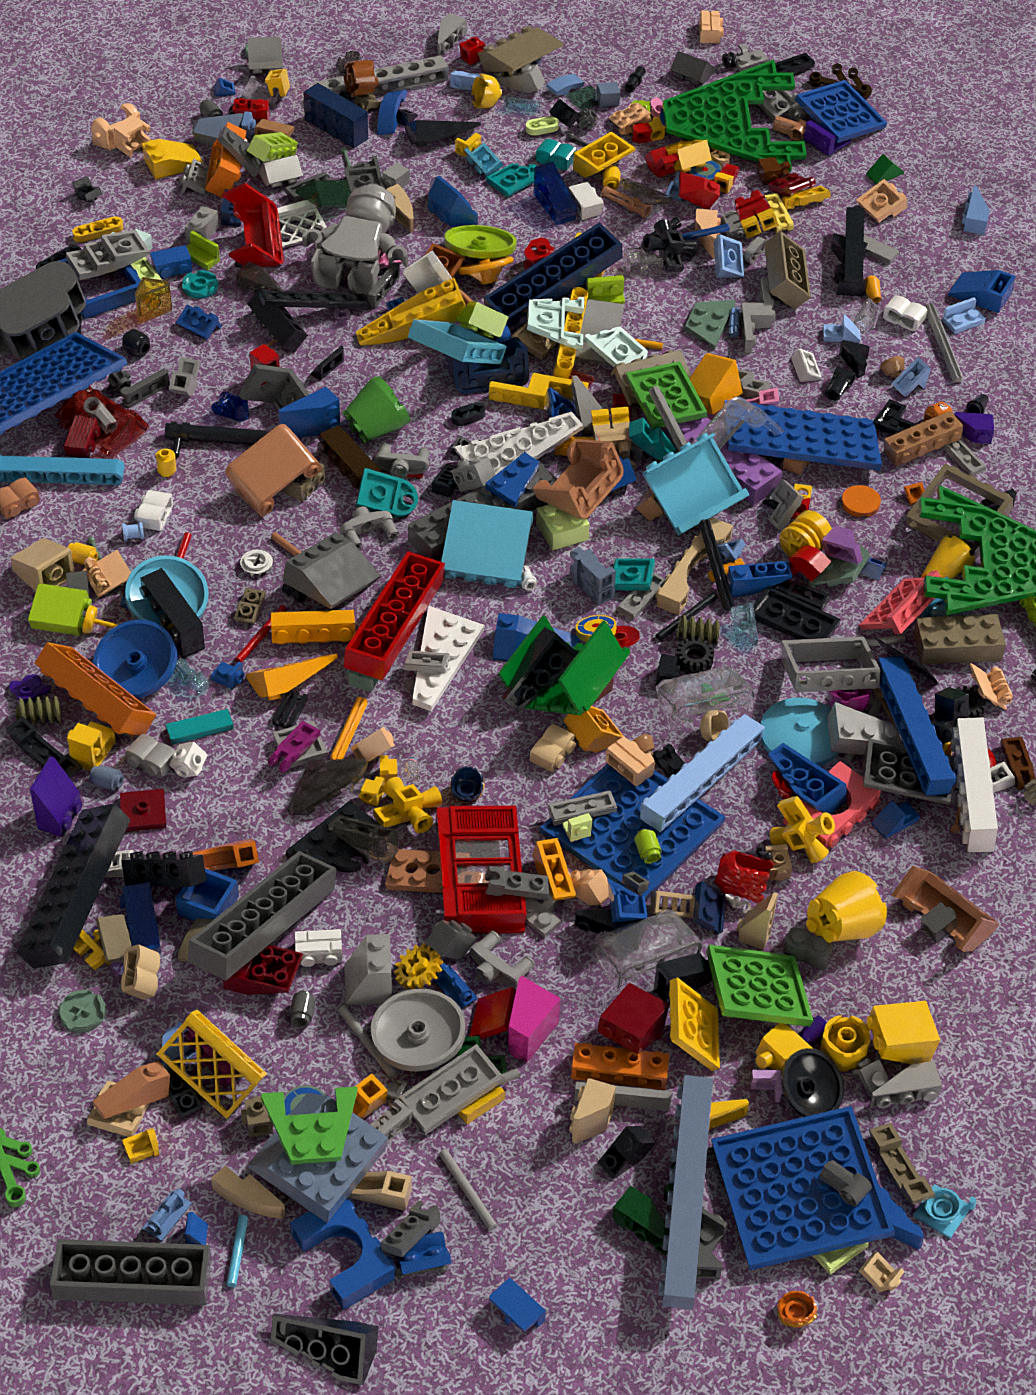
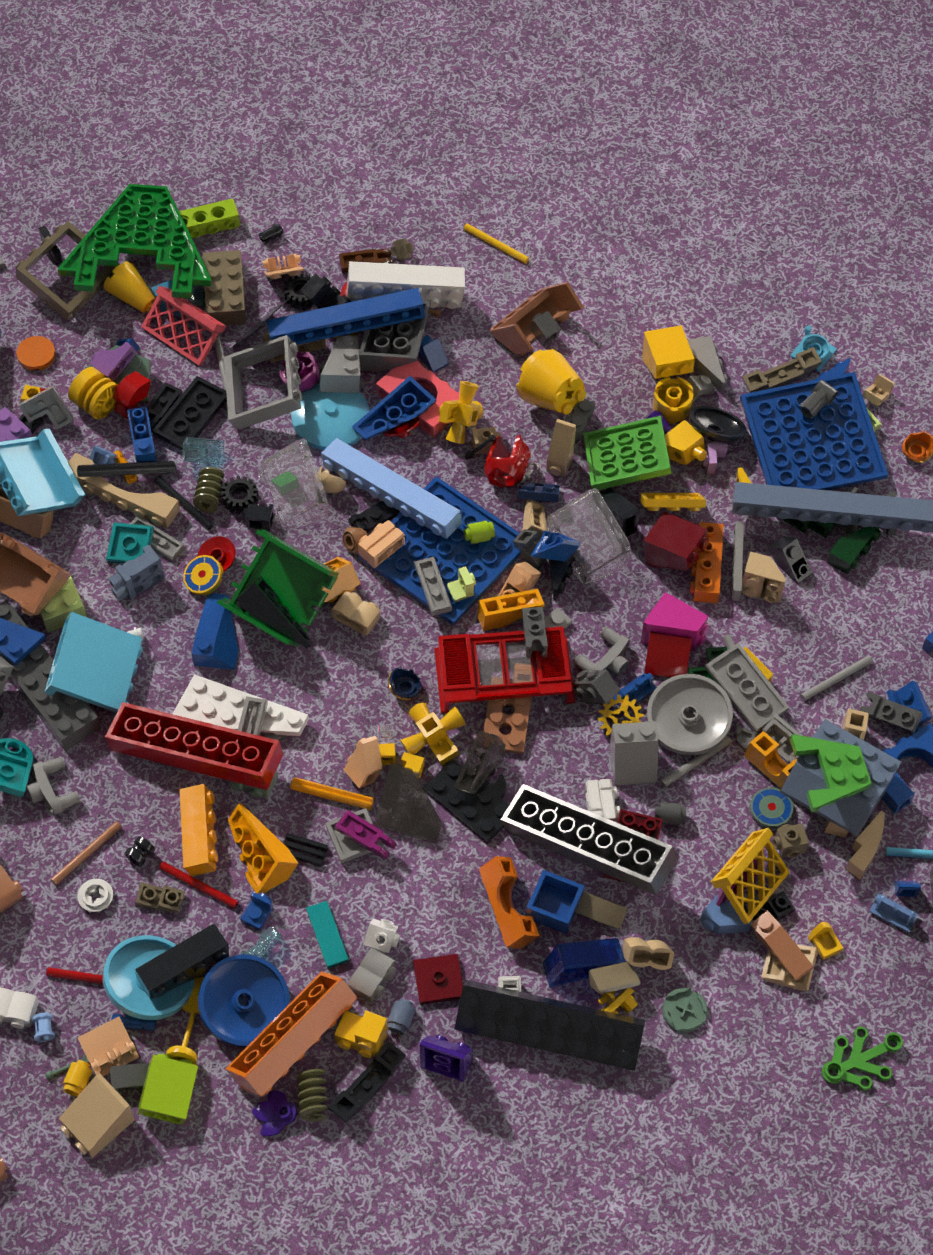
camera: 90 degrees left, 10 degrees up
black brick [121,851,207,887] -> none
dark grey slope [282,532,381,609] -> none
orange slope [903,482,925,505] -> none

